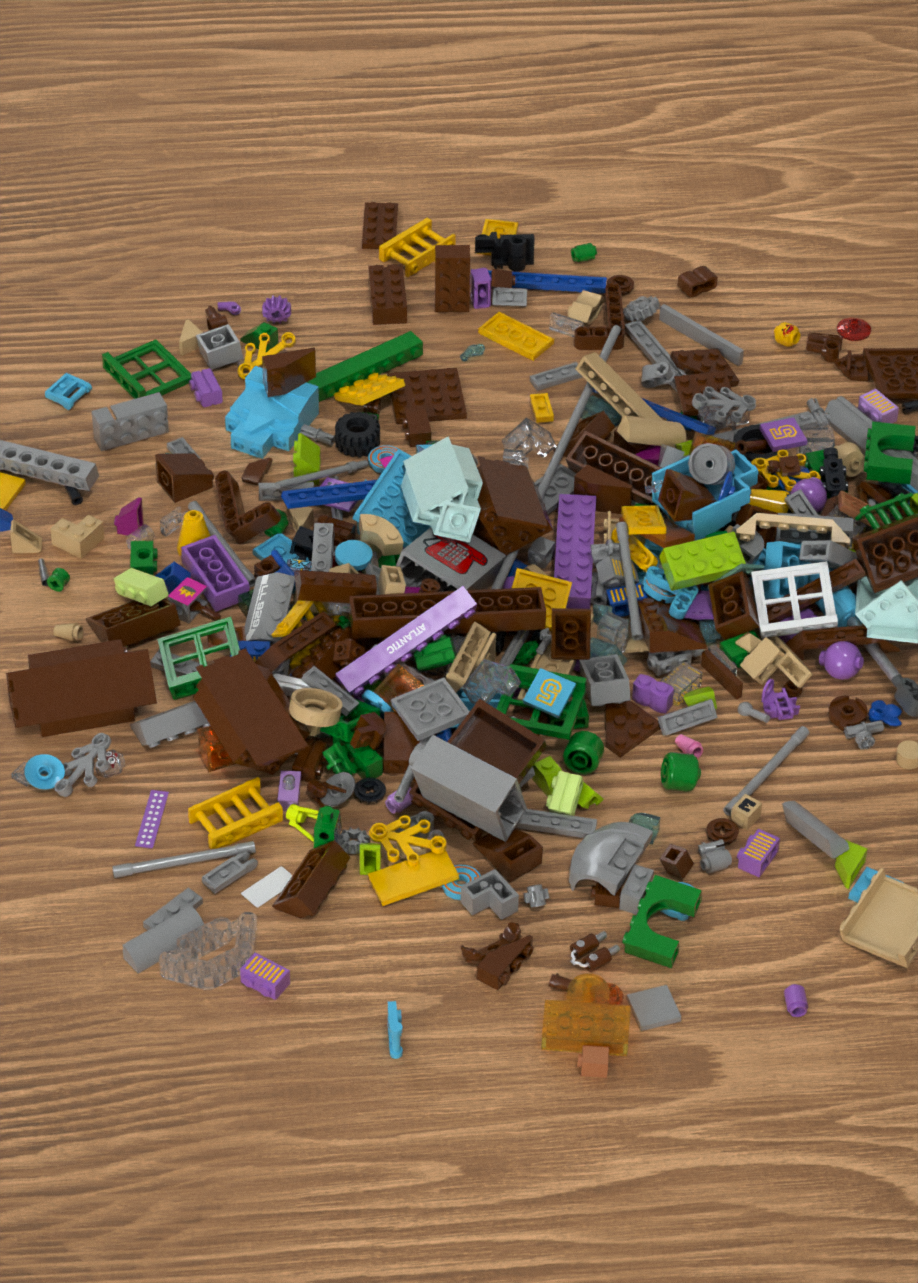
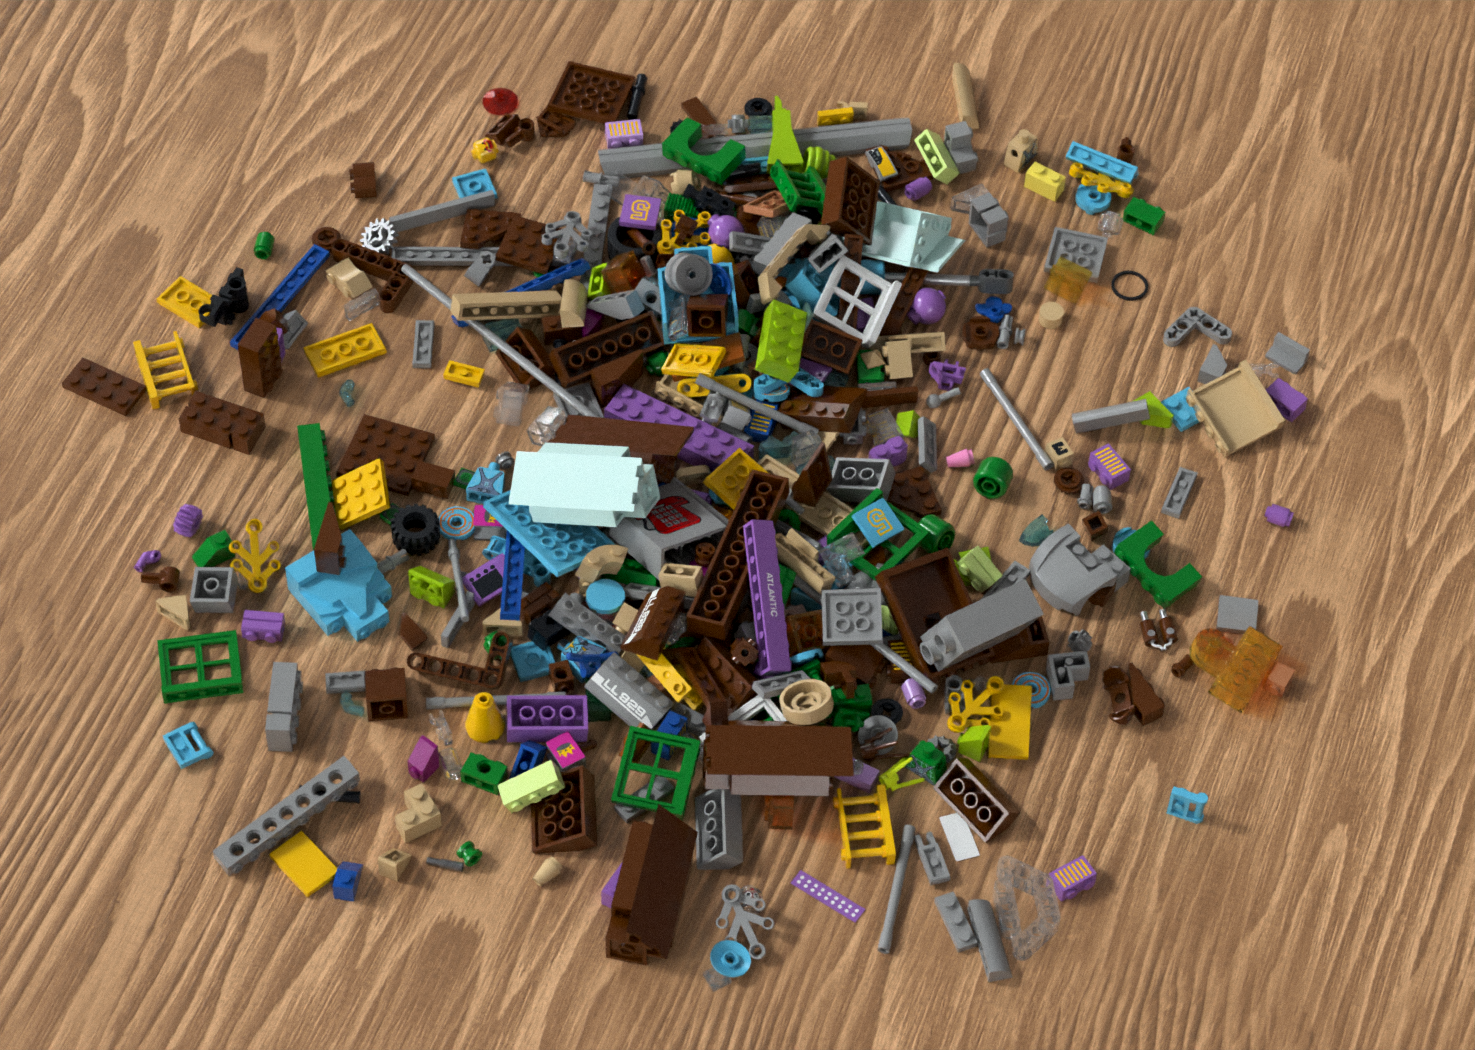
camera: 65 degrees left, 10 degrees up
none -> medium azure tile [452,168,497,199]
none -> light grey tile [1161,467,1198,519]

